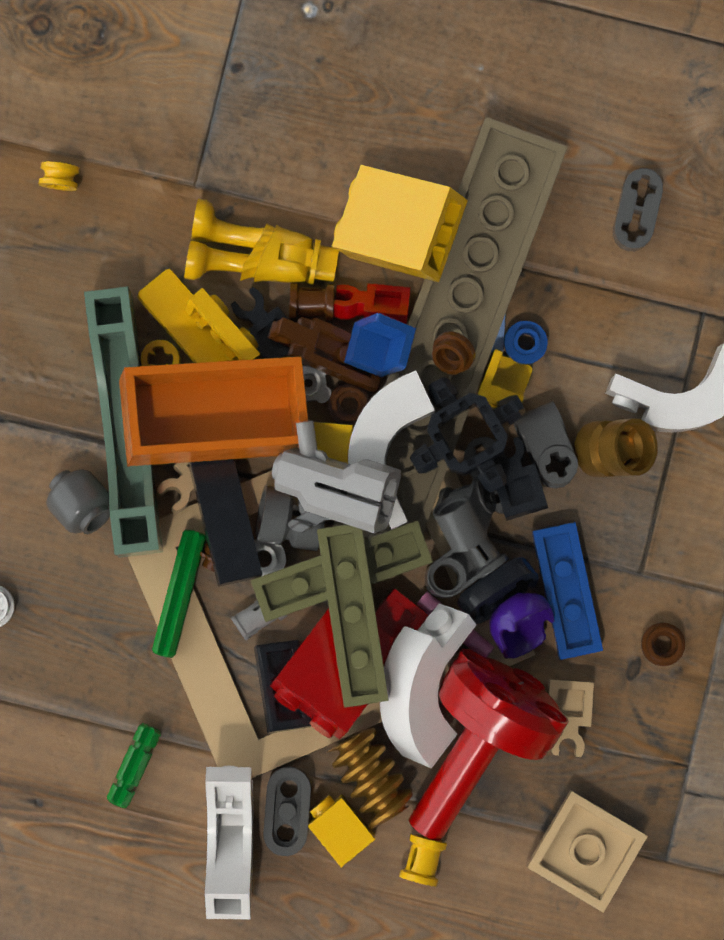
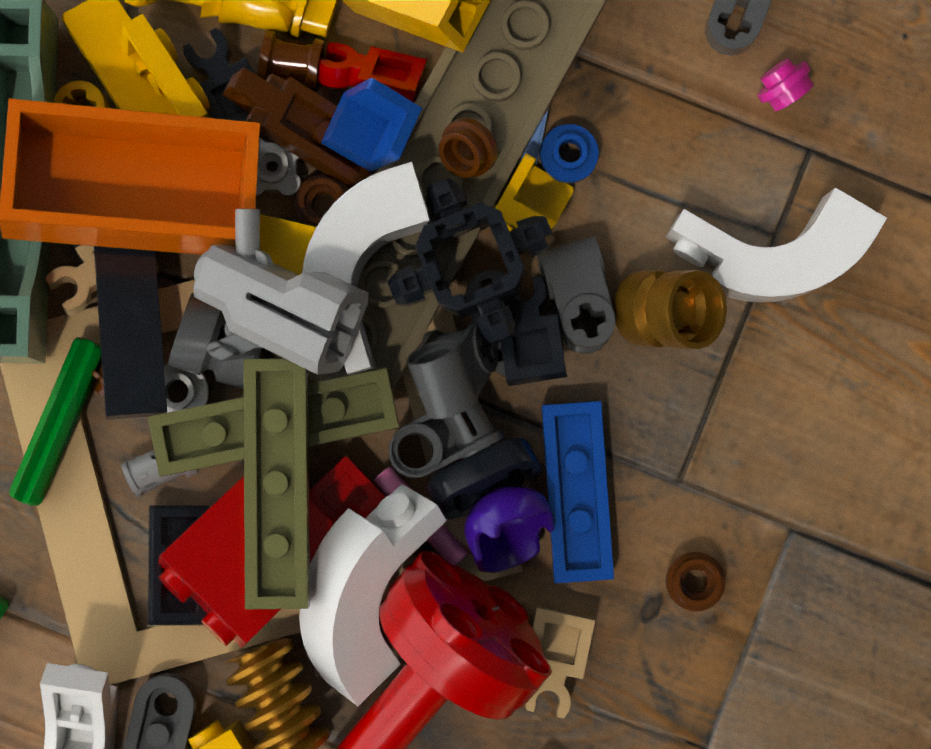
camera: 10 degrees right, 0 degrees up
none -> dark pink plate [757,58,814,111]

